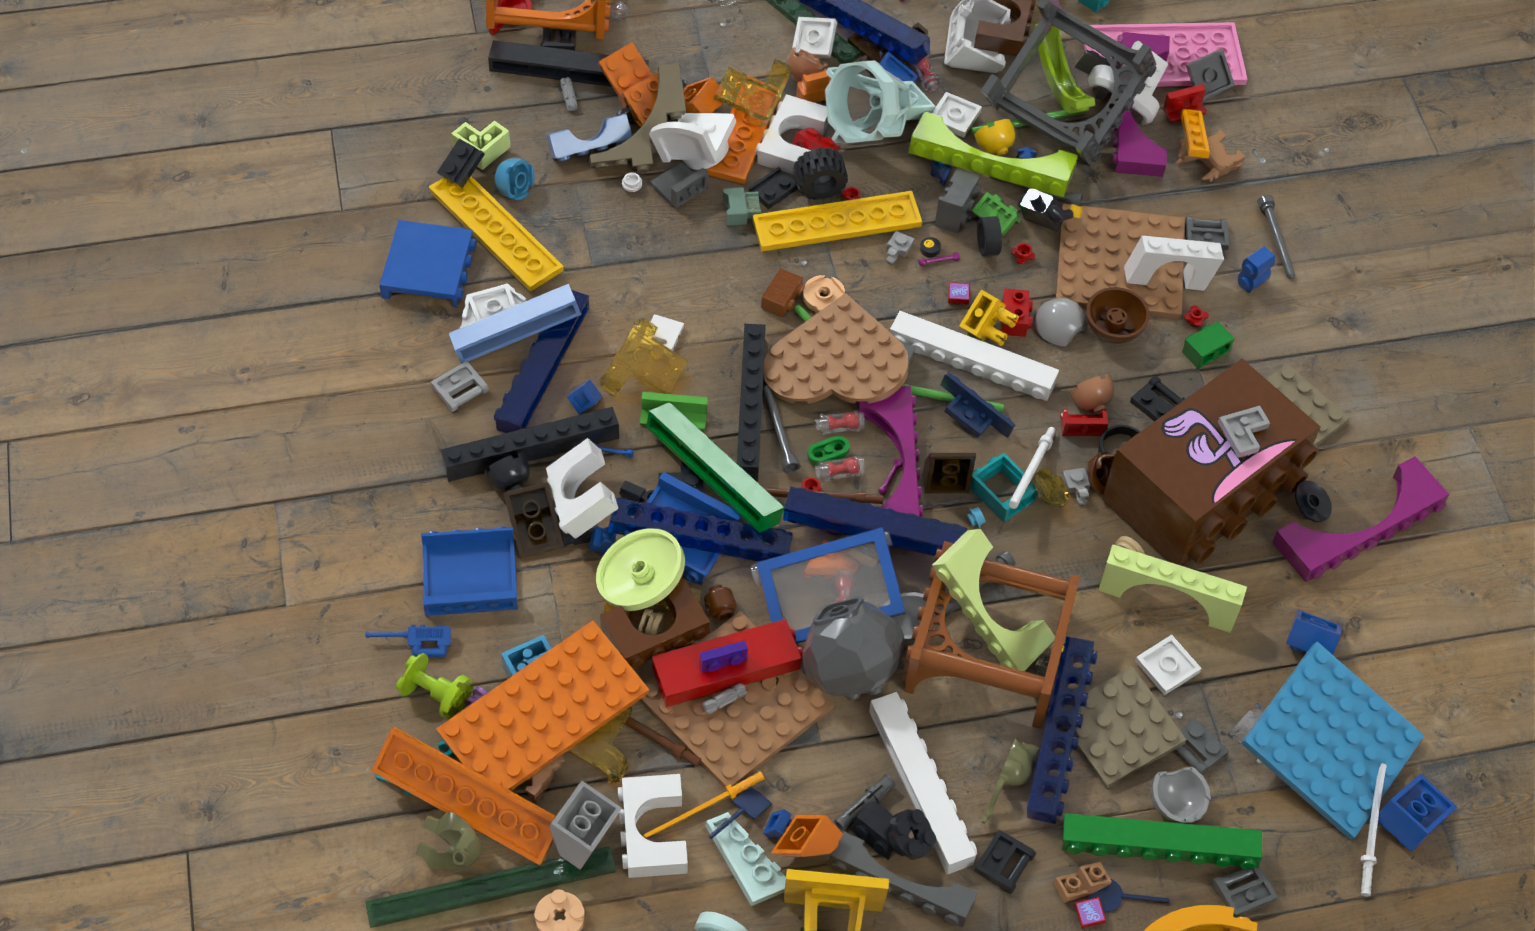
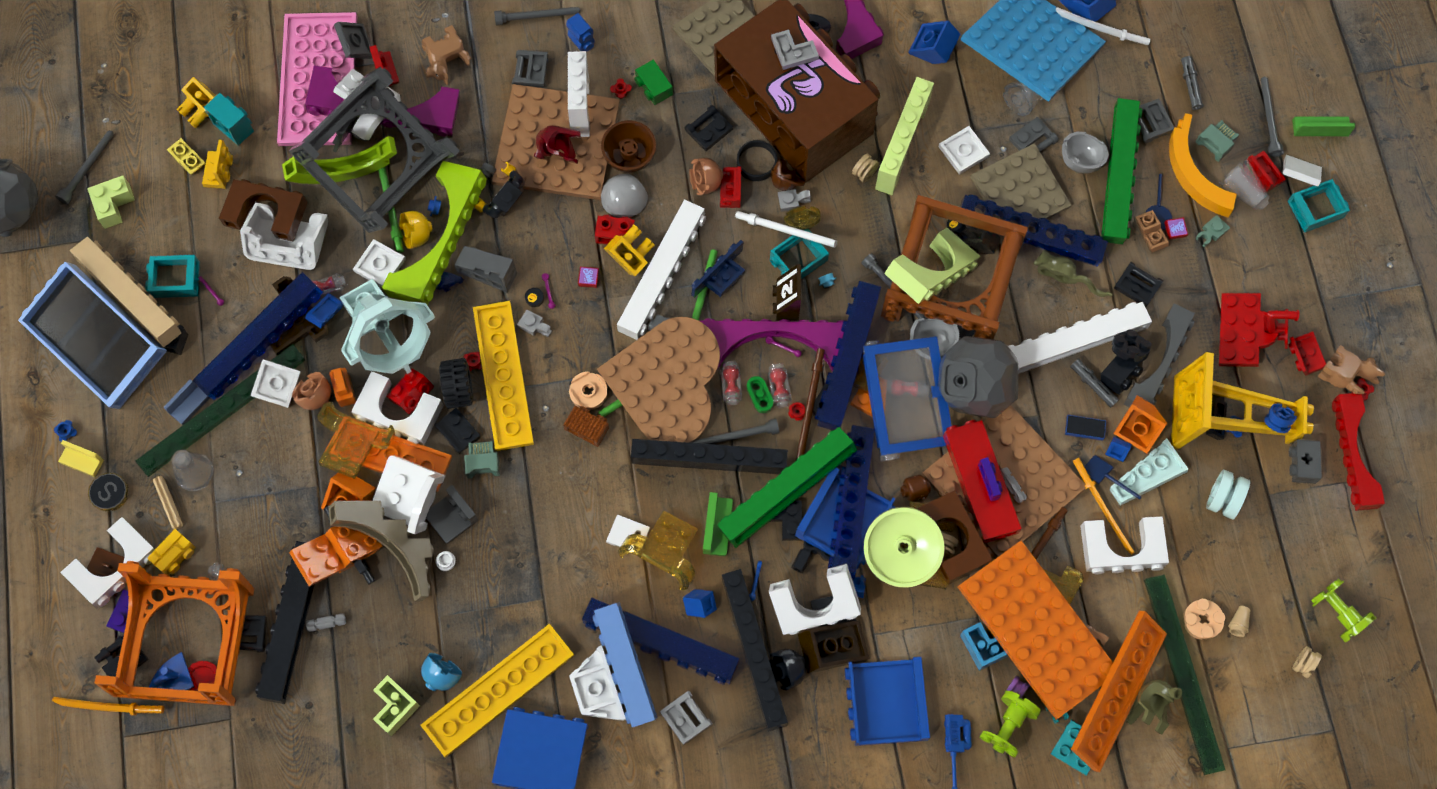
camera: 85 degrees left, 15 degrees up
black plate [437,138,485,188] -> none
arch [546,114,632,161] -> none
light grey slope [549,781,622,869] -> none
bright green bracket [971,192,1021,236] -> none
black tyre [977,216,1002,257] -> none
red plate [1011,243,1036,264] -> none
light orange tile [1181,109,1210,159] -> none
none -> dark red piece [533,125,581,164]
none -> black tile [1065,415,1106,441]

